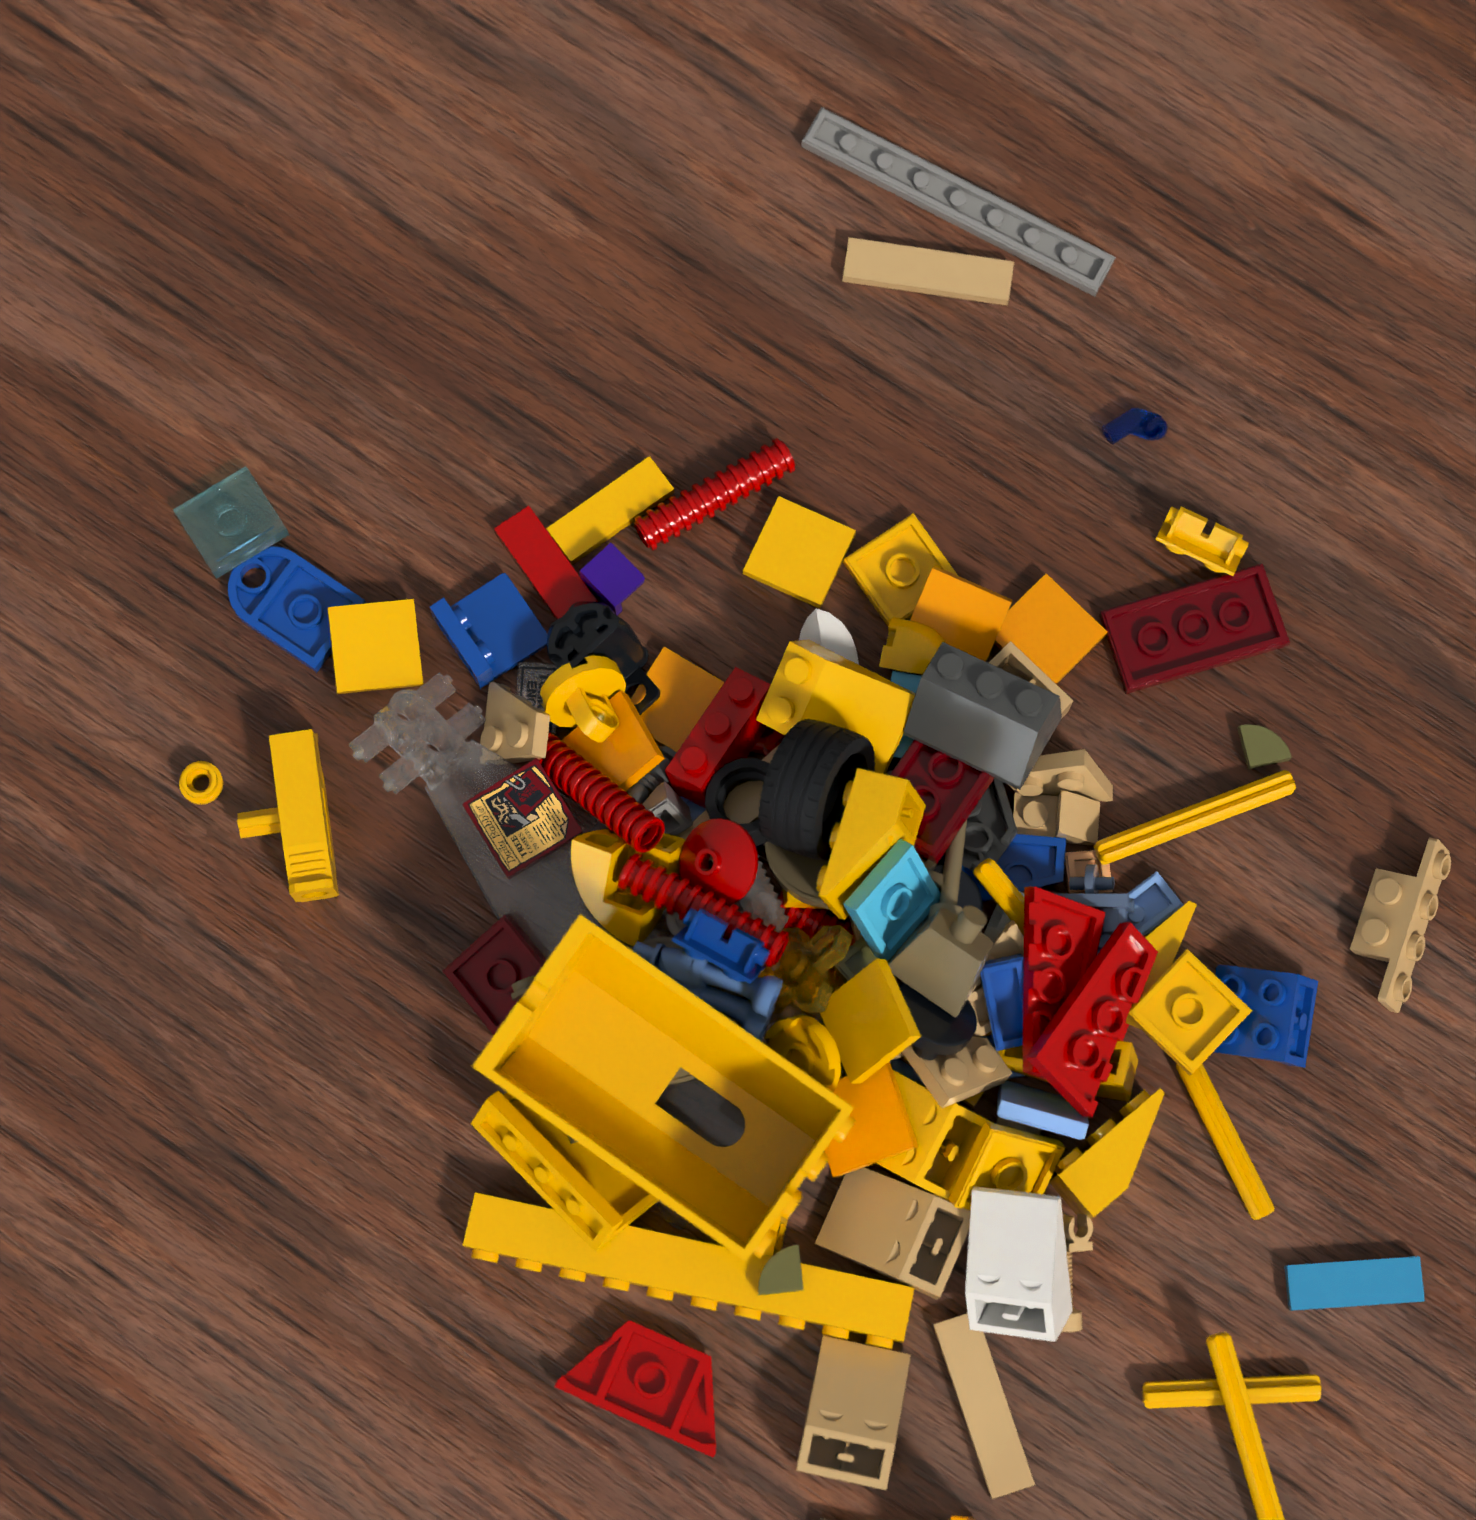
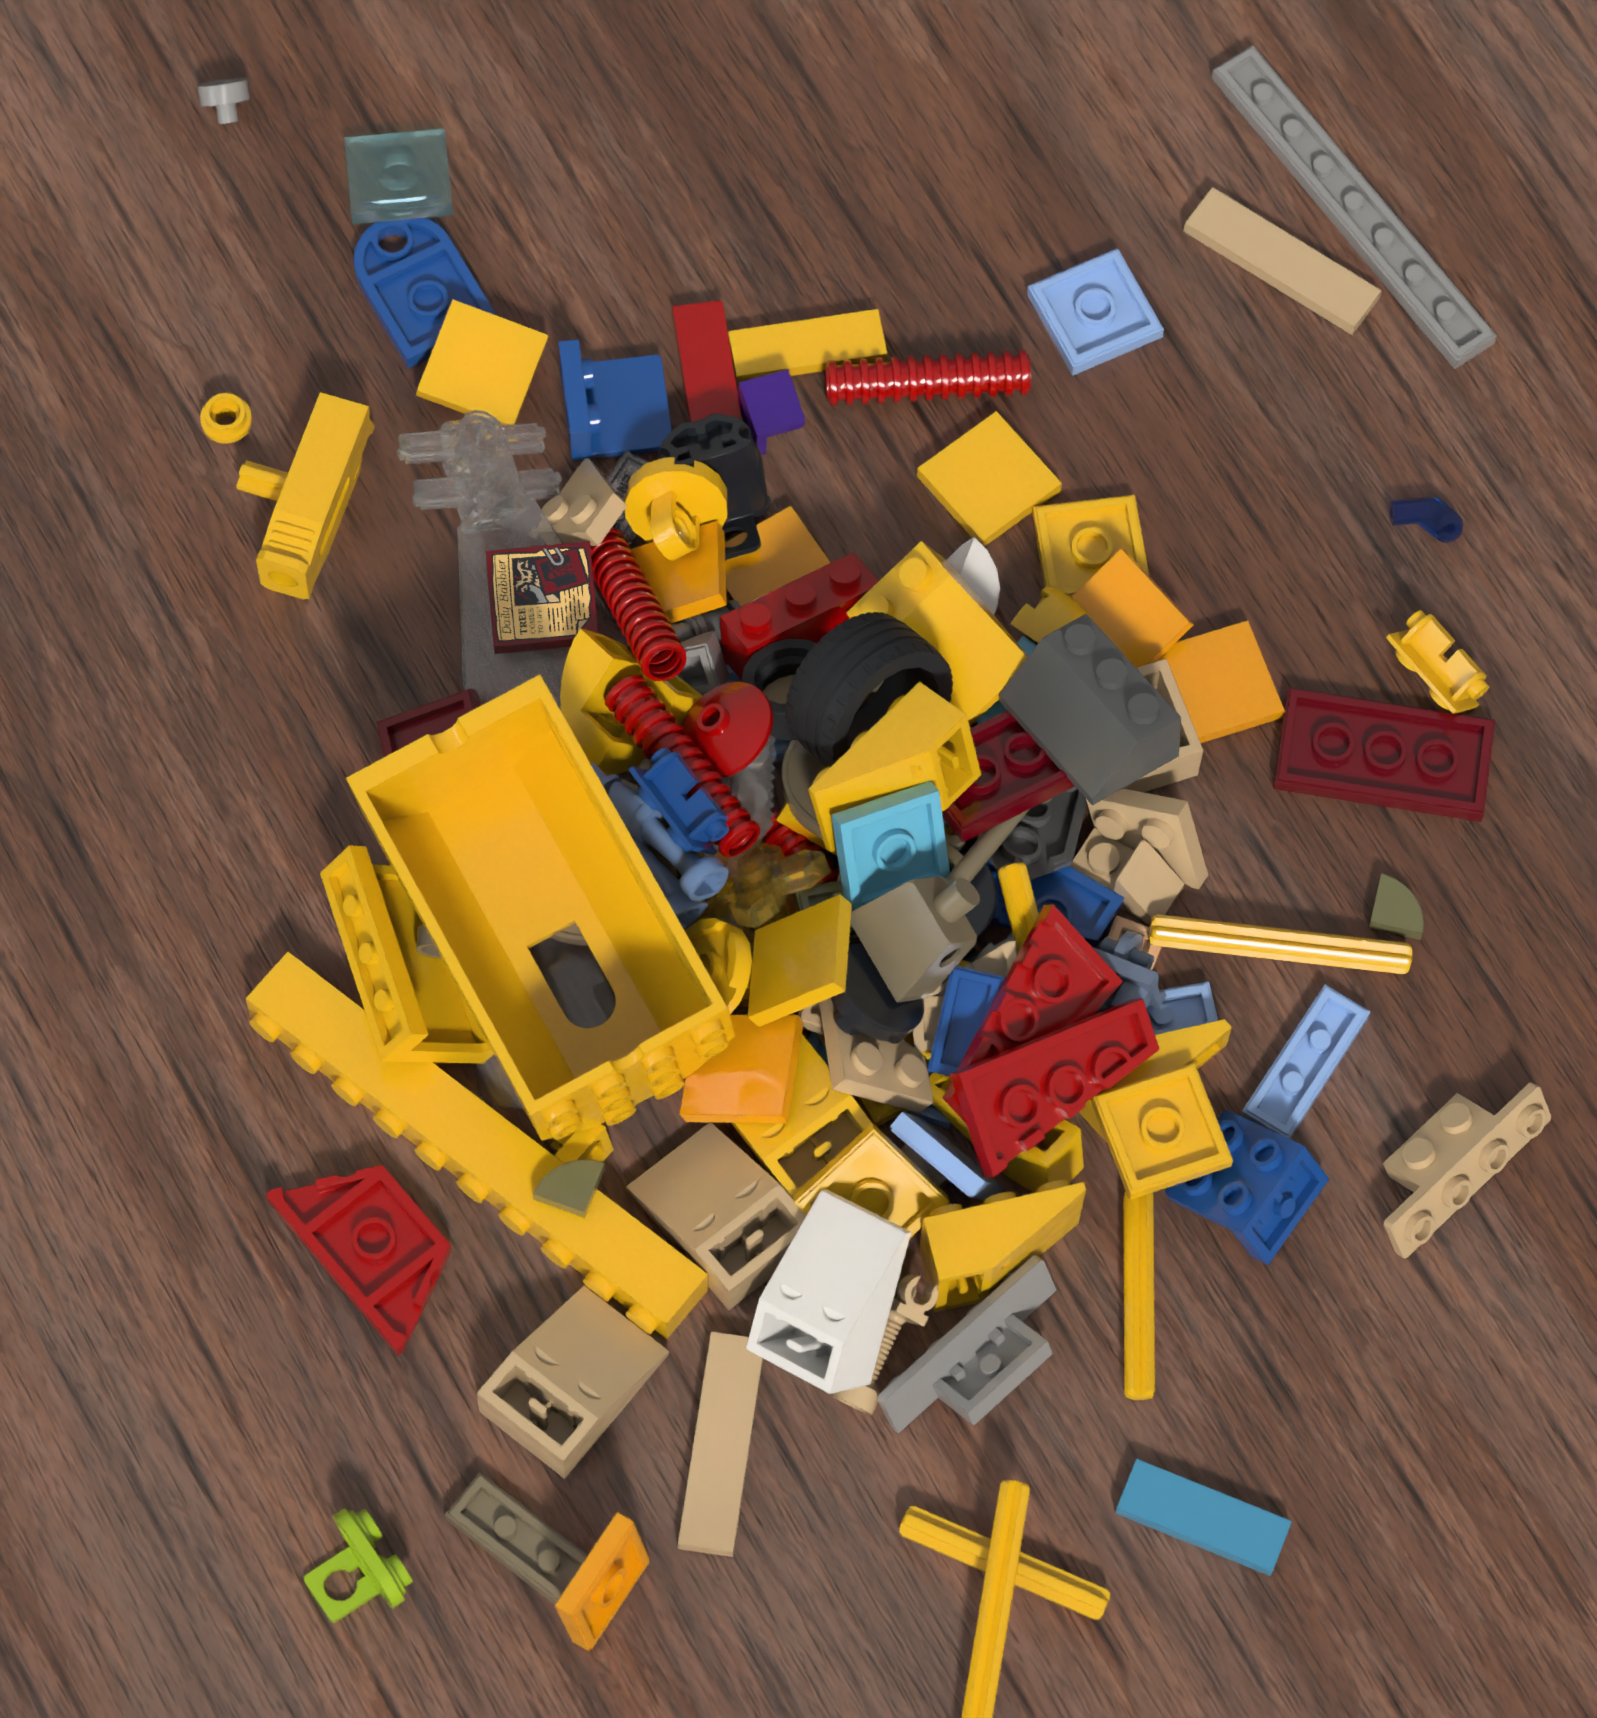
camera: 25 degrees right, 10 degrees down
none -> light grey tile [197,78,250,124]
none -> light grey bracket [877,1255,1057,1434]
none -> light blue tile [1027,248,1164,376]
none -> light blue tile [1241,985,1371,1139]

